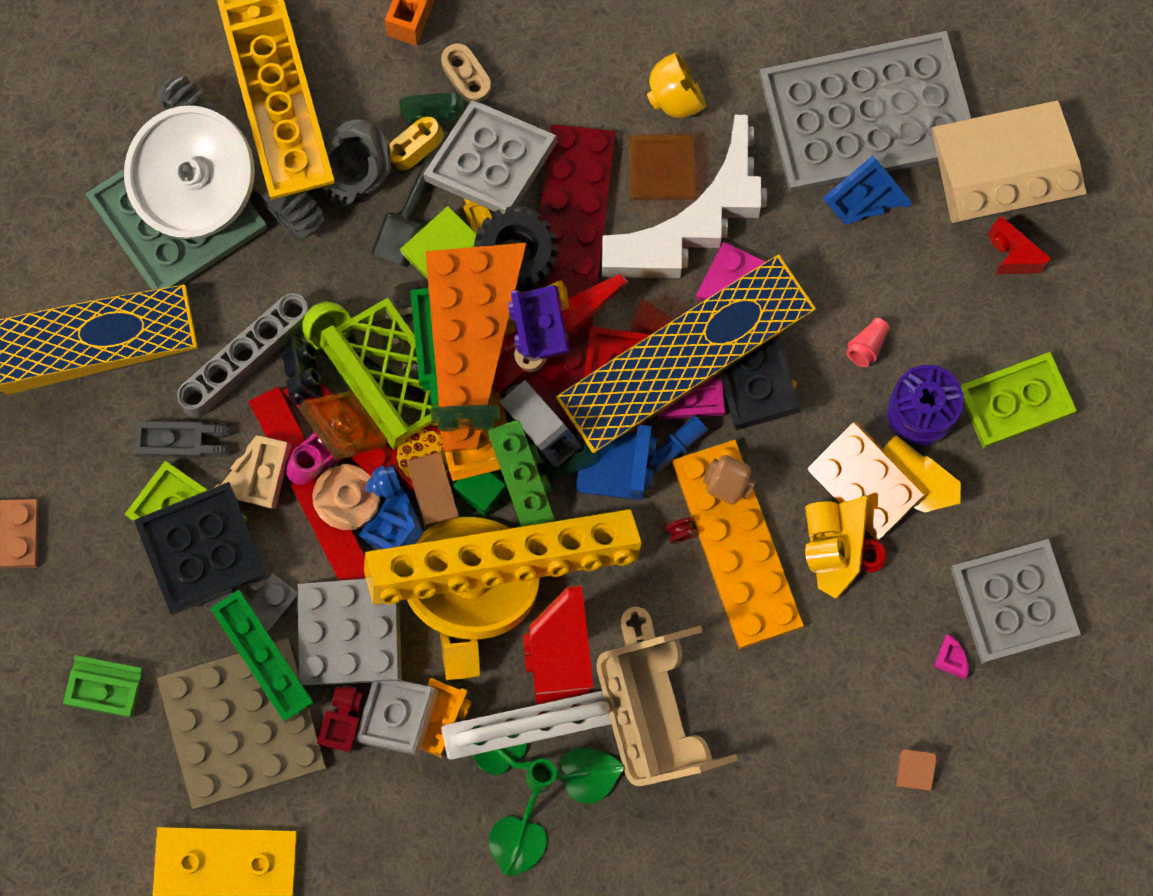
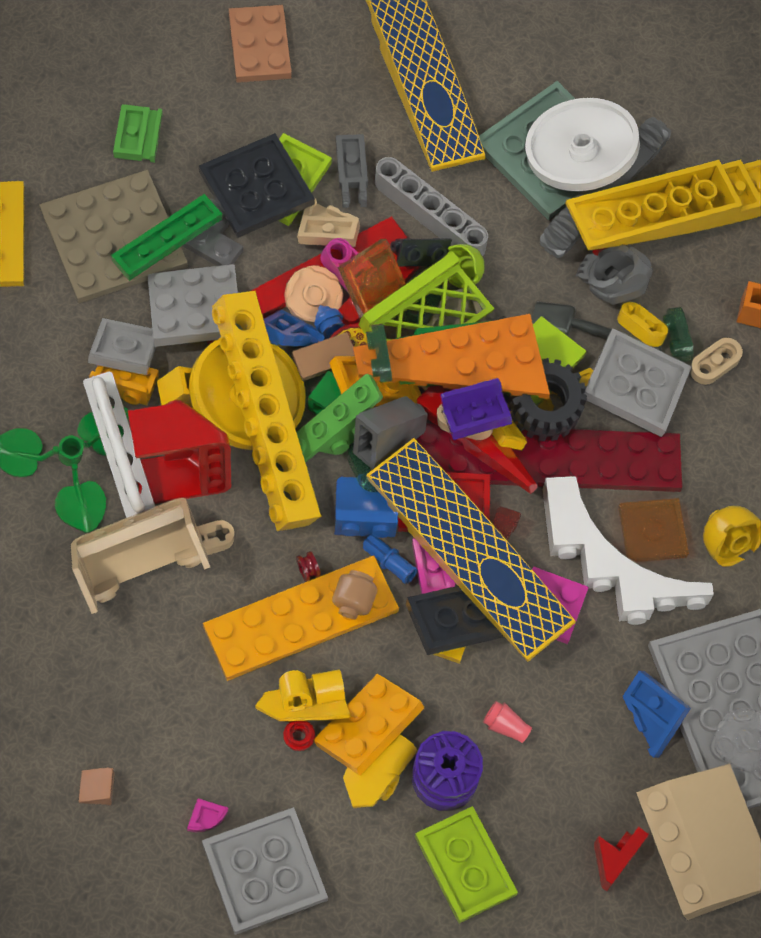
camera: 80 degrees right, 10 degrees down
dark red plate [317,684,364,754] -> none

